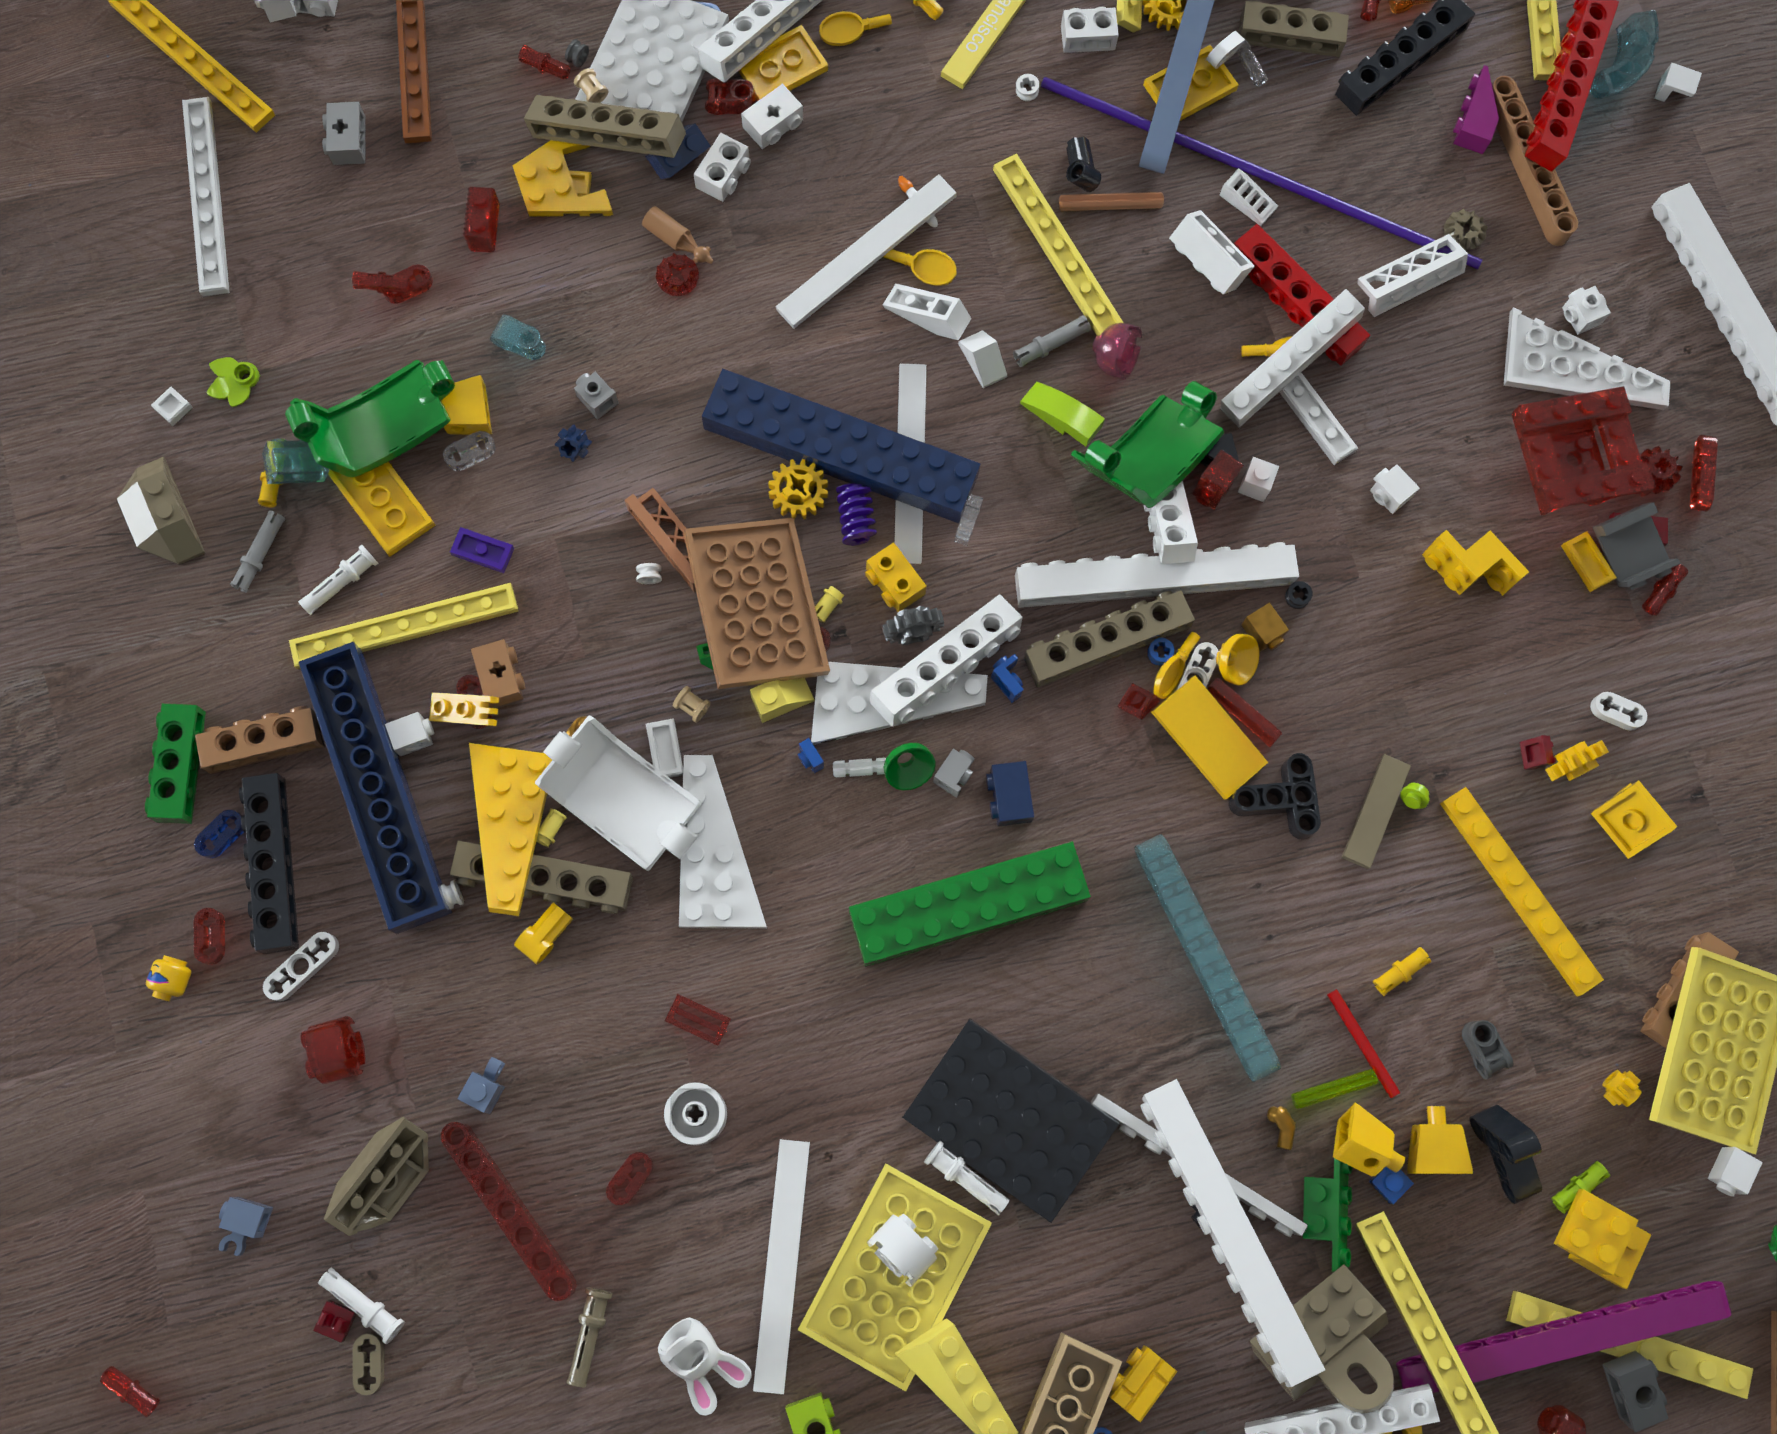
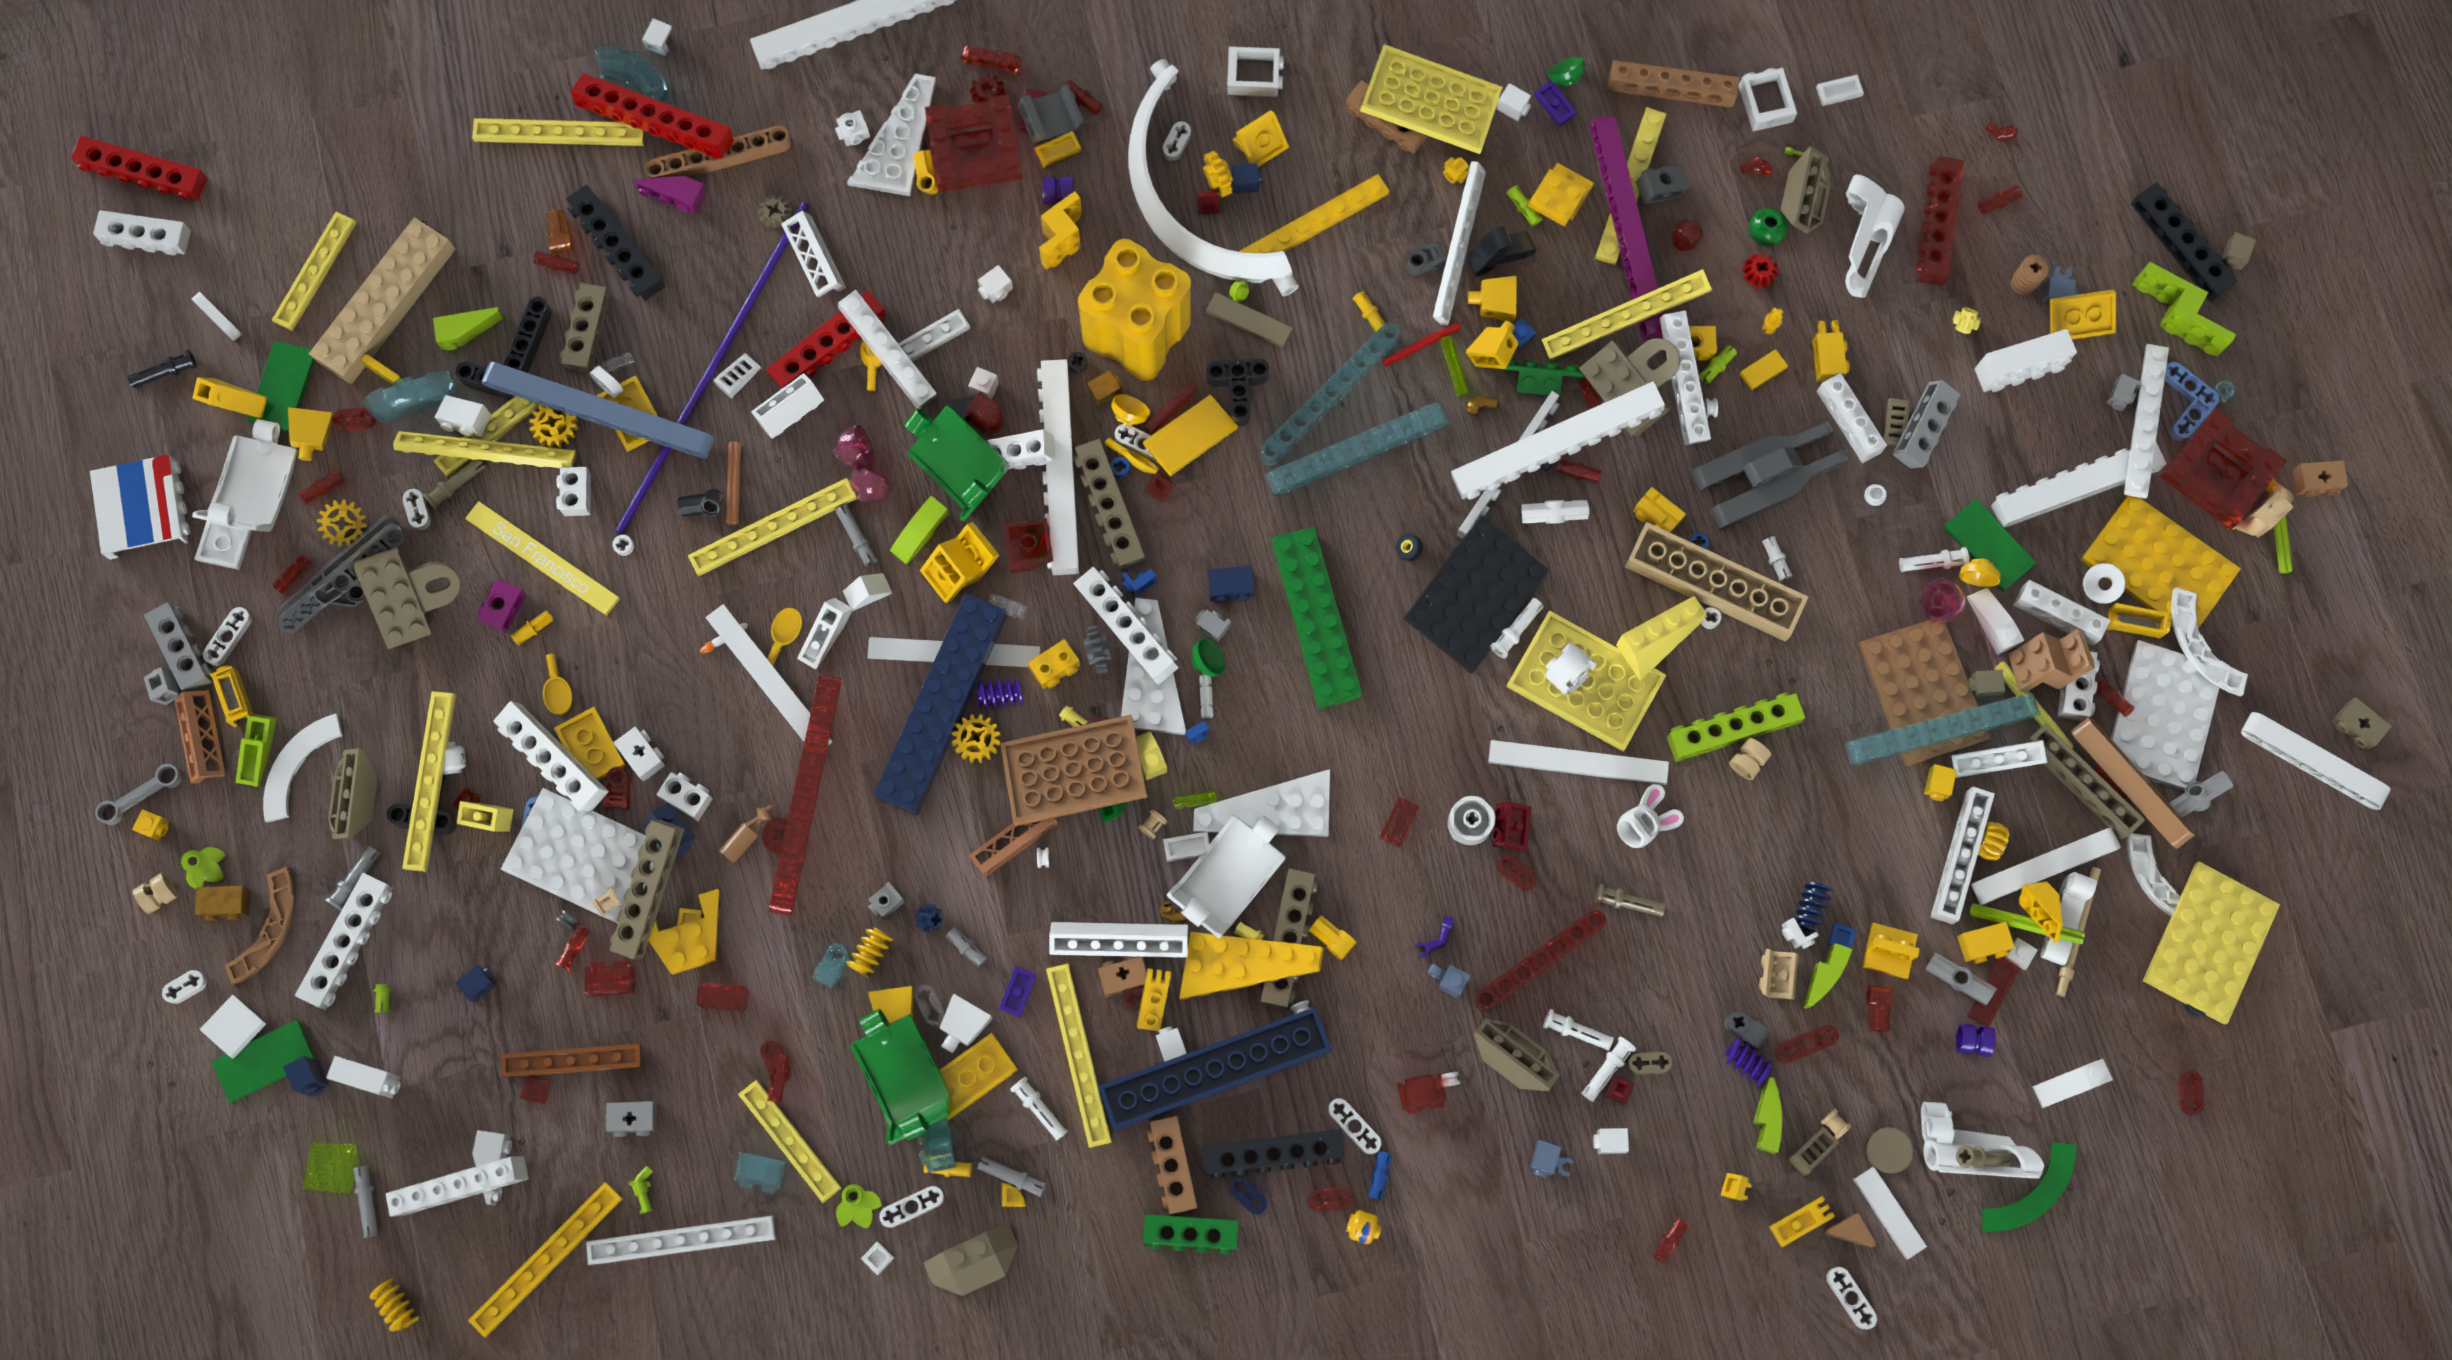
camera: 85 degrees left, 0 degrees up
none -> clear red slope [520,1077,551,1104]
none -> clear red brick [584,960,635,997]
none -> lime piece [628,1166,653,1214]
none -> clear light blue brick [733,1152,788,1193]
none -> light yellow tile [738,1080,842,1203]
none -> clear red beam [769,674,842,916]
none -> clear pink cylinder [834,424,874,469]
none -> yellow piece [846,927,894,978]
none -> white beam [879,1186,944,1228]
none -> yellow piece [912,150,941,195]
none -> yellow bracket [920,522,999,604]
none -> white torso [940,994,993,1053]
none -> light grey pin [945,927,988,968]
none -> yellow tile [1002,1183,1026,1207]
none -> clear red slope [1003,518,1053,573]
none -> dark purple wheel [1043,176,1074,204]
none -> white brick [1050,922,1188,957]
none -> yellow brick [1078,239,1191,381]
none -> white panel [1128,59,1299,296]
none -> clear neon green axle [1173,790,1217,809]
none -> white window [1227,47,1283,97]
none -> dark blue brick [1232,163,1263,193]
none -> clear light blue beam [1260,322,1400,466]
none -> blue pin [1368,1151,1393,1200]
none -> black wheel [1396,534,1423,561]
none -> dark purple arm [1414,916,1454,958]
none -> white tile [1433,161,1486,326]
none -> white bush [1438,1072,1461,1087]
none -> dark red bracket [1492,801,1532,851]
none -> white piece [1521,500,1589,524]
none -> dark purple plate [1534,81,1577,127]
none -> white pin [1543,1009,1614,1051]
none -> clear red pin [1556,459,1602,484]
none -> clear red axle [1579,378,1601,409]
none -> white brick [1593,1128,1629,1154]

